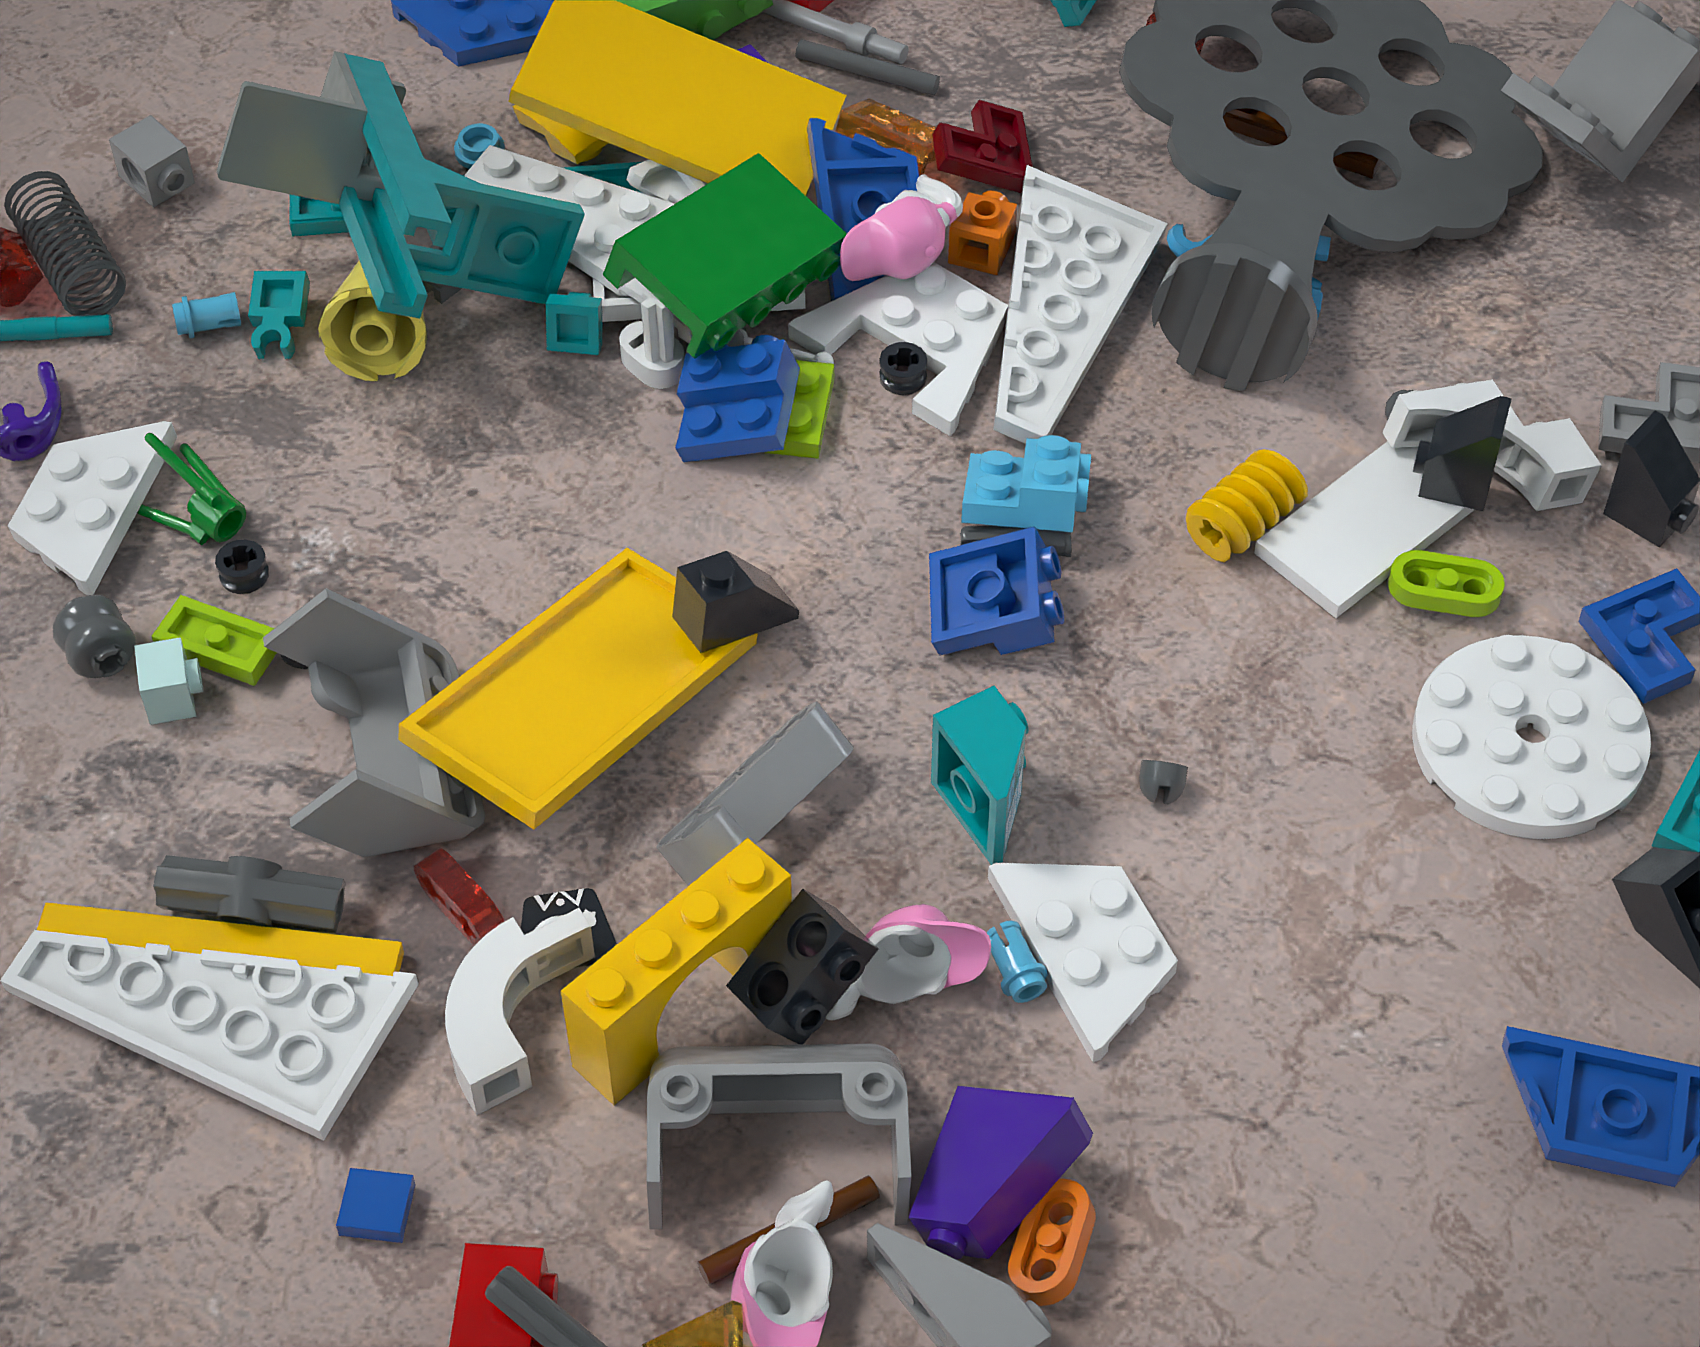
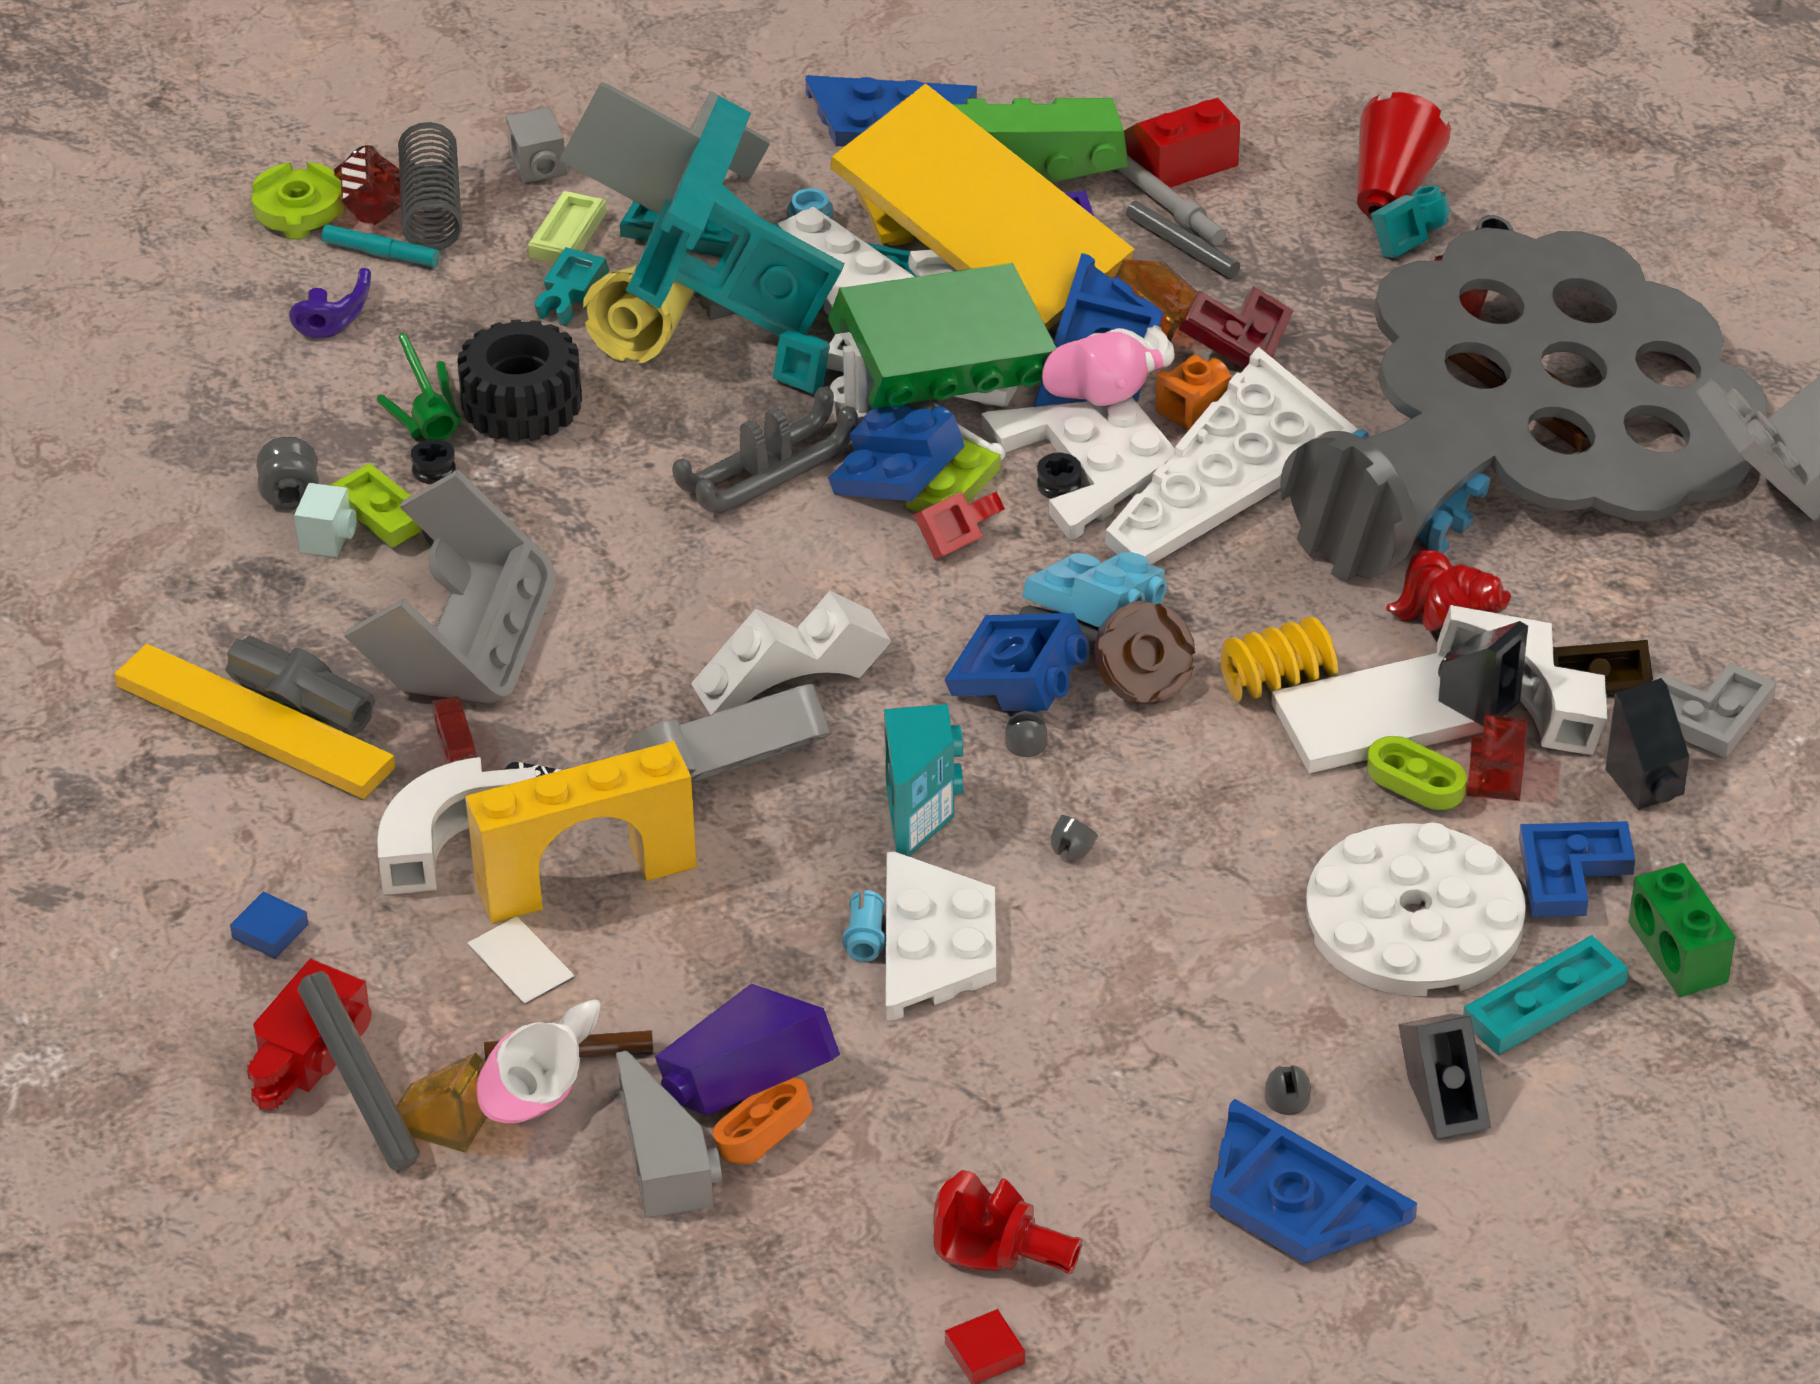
camera: 25 degrees right, 10 degrees down
white wing [0,930,419,1141] -> none
white wing [8,421,177,595] -> none
medium azure pin [172,292,241,338] -> none
yellow tile [398,548,758,830] -> none
light grey windscreen [647,1044,911,1230] -> none
black slope [672,551,799,653] -> none
black brick [726,889,879,1045] -> none
white hair [826,904,991,1020] -> none
none -> black tyre [457,319,582,442]
none -> white sticker [467,916,575,1004]
none -> yellowish green tile [528,191,607,263]
none -> dark grey piece [672,386,858,513]
none -> white arch [691,590,892,715]
none -> plate [913,491,1005,559]
none -> red piece [933,1170,1083,1274]
none -> dark grey hinge [1005,710,1047,757]
none -> reddish brown tile [1094,601,1195,705]
none -> dark grey hinge [1265,1065,1311,1115]
none -> red hair [1386,550,1511,631]
none -> clear red brick [1467,715,1527,801]
none -> dark brown slope [1553,640,1653,695]

